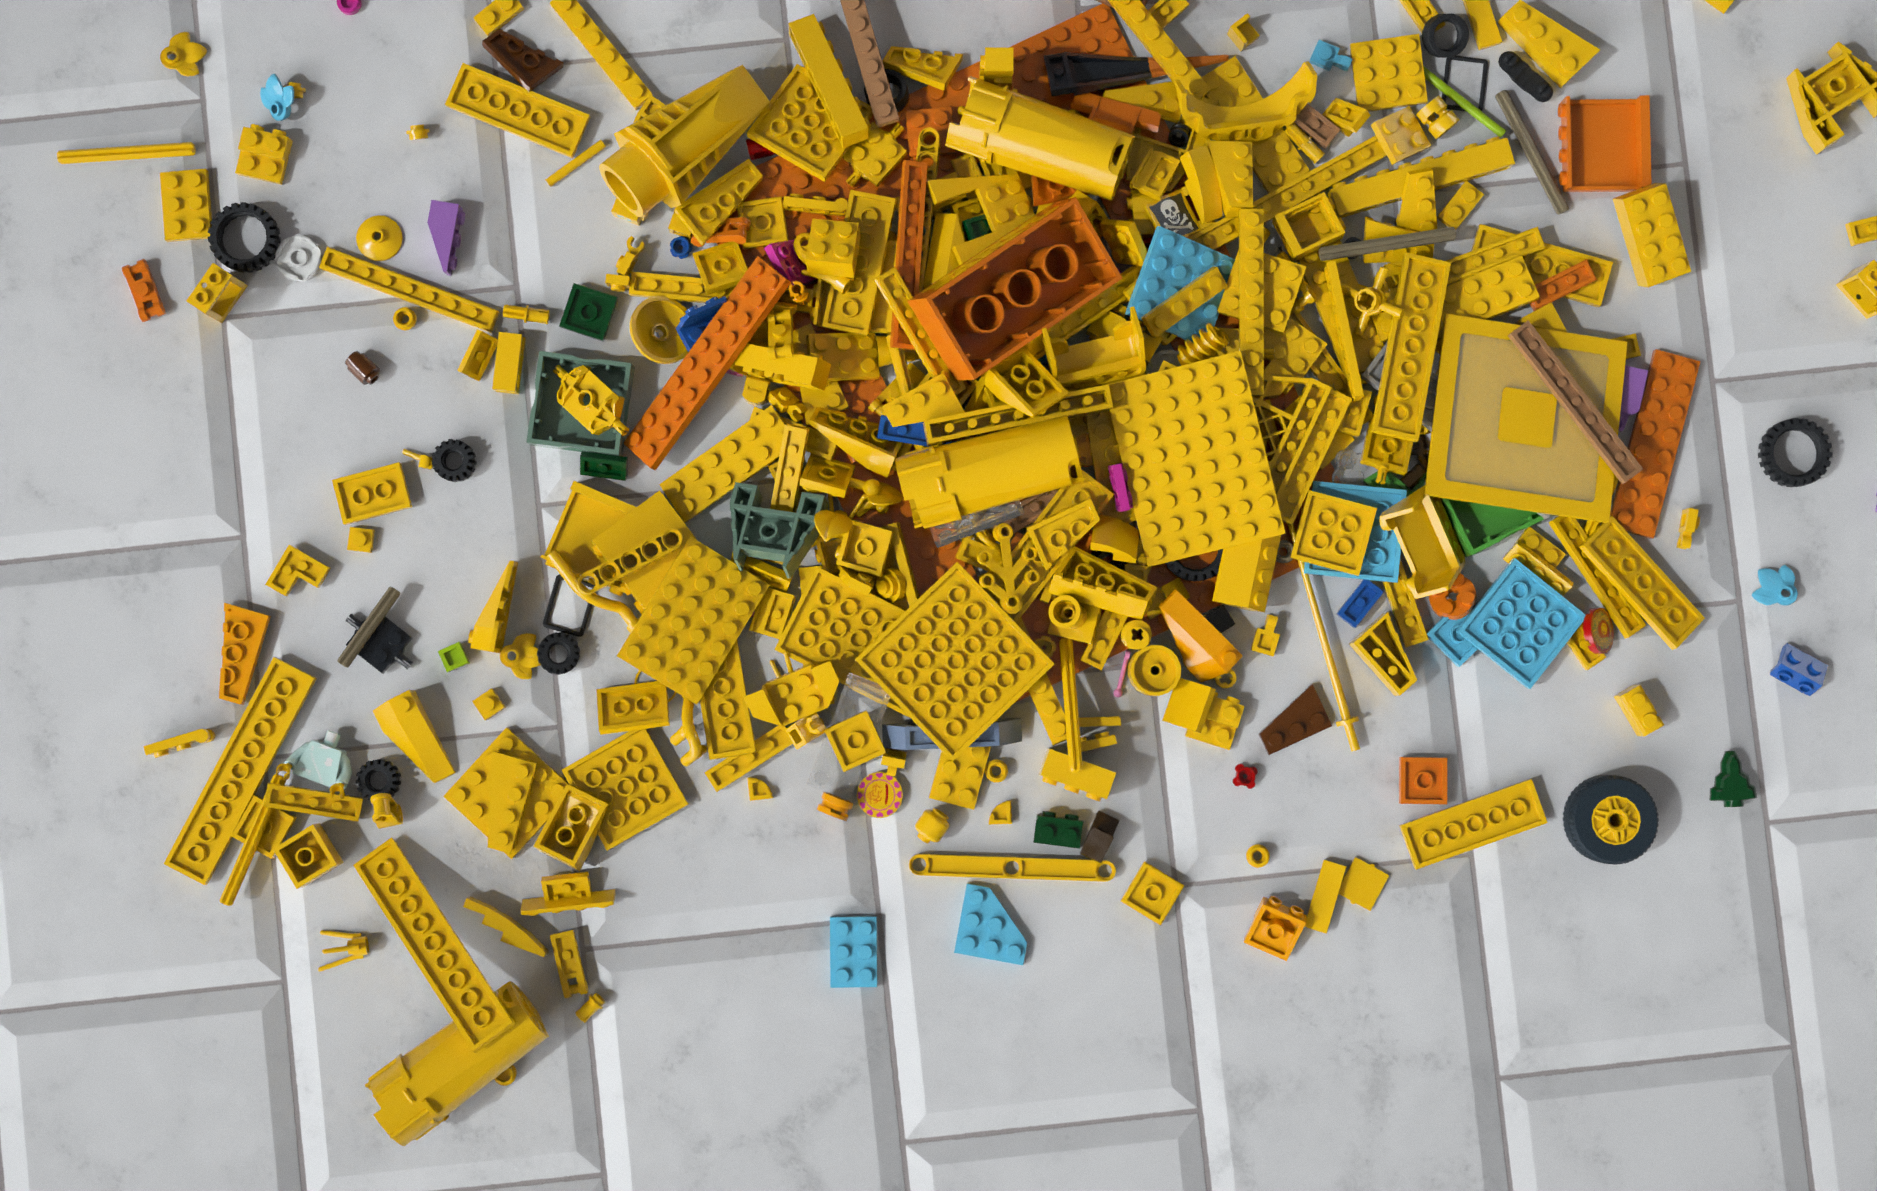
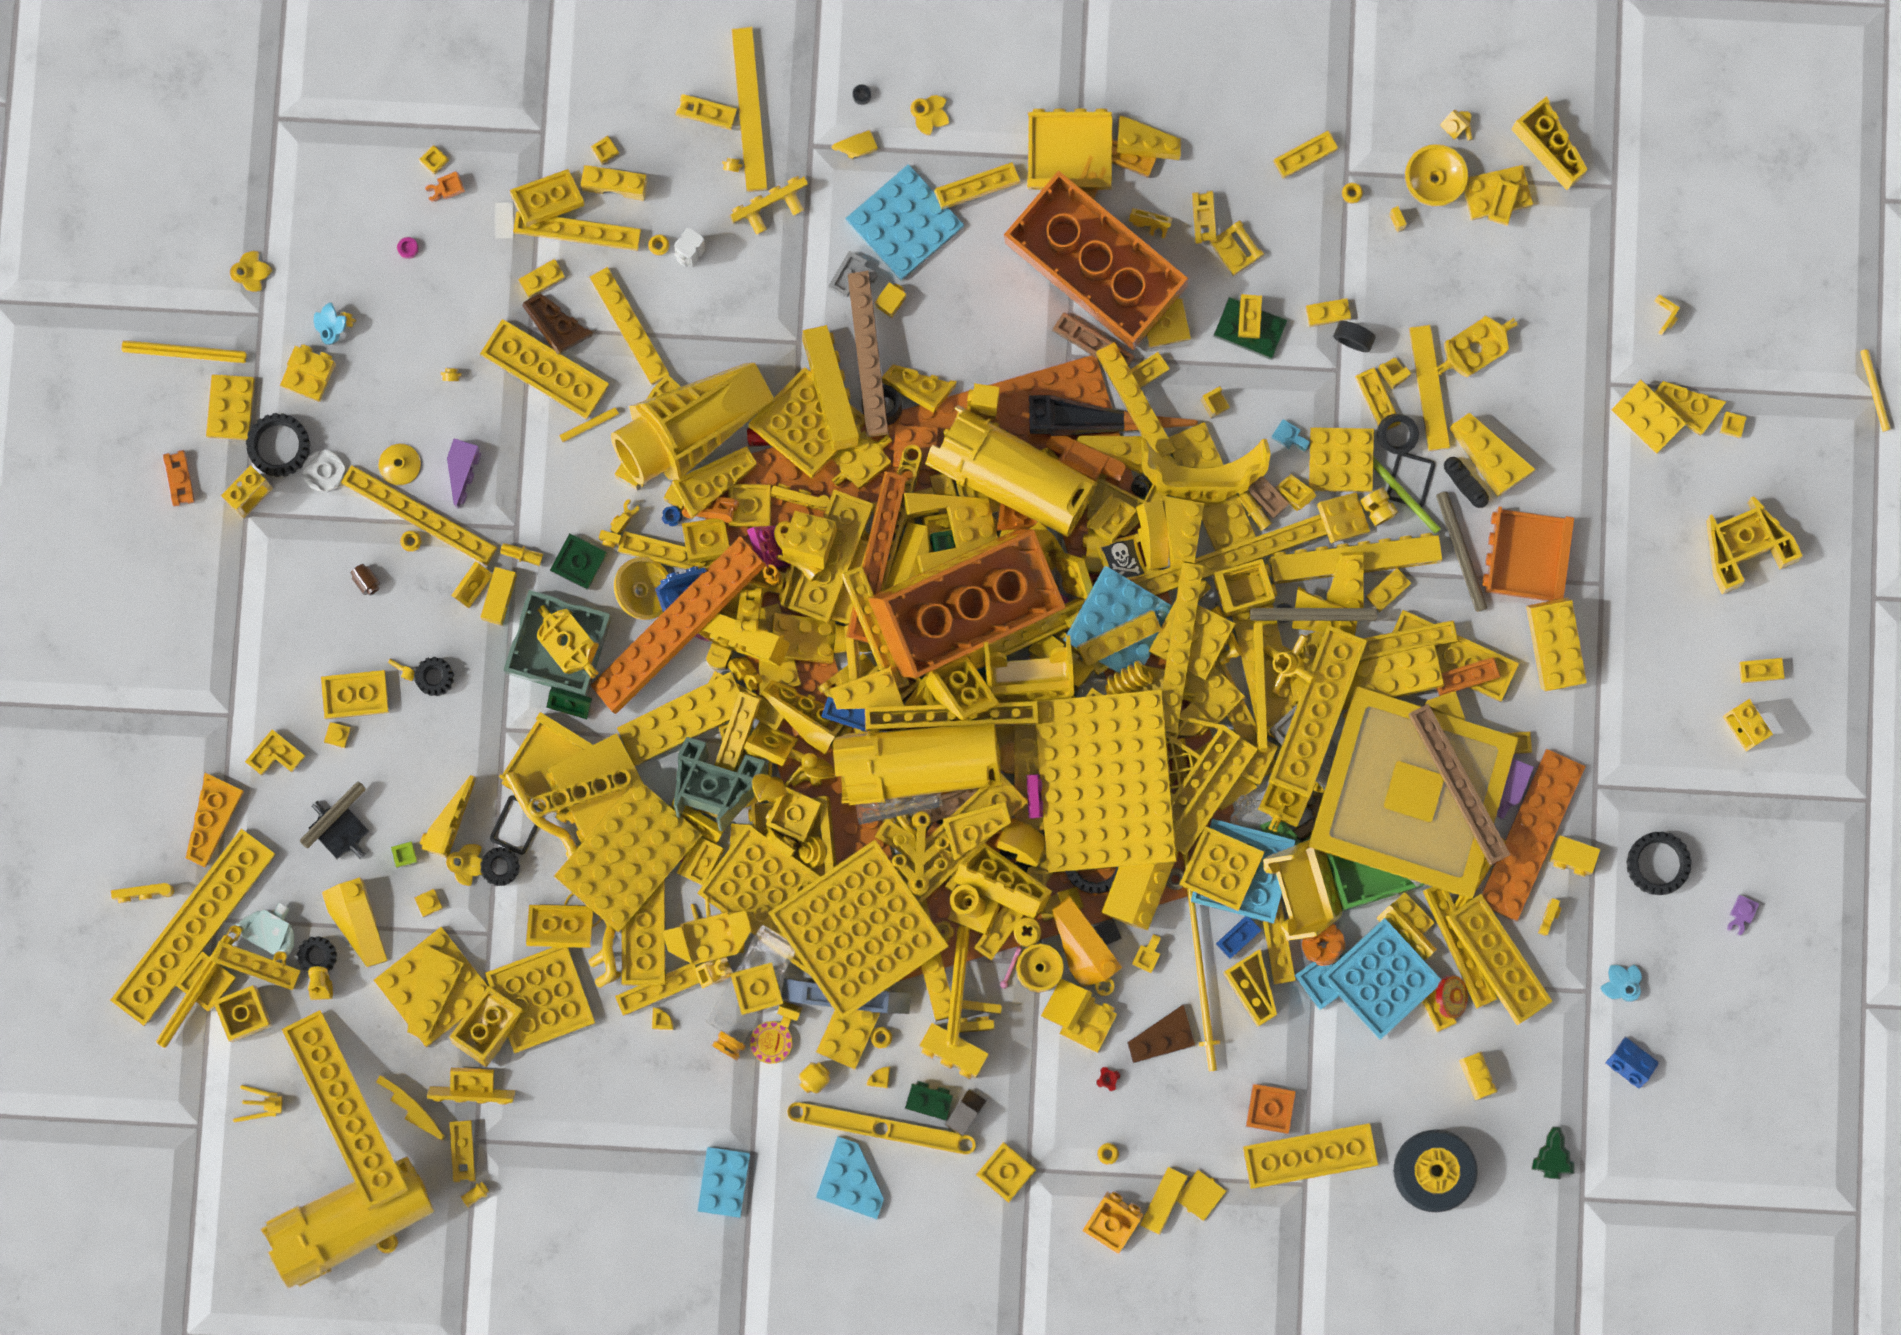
camera: 10 degrees right, 5 degrees down
none -> yellow brick [1549,835,1600,877]

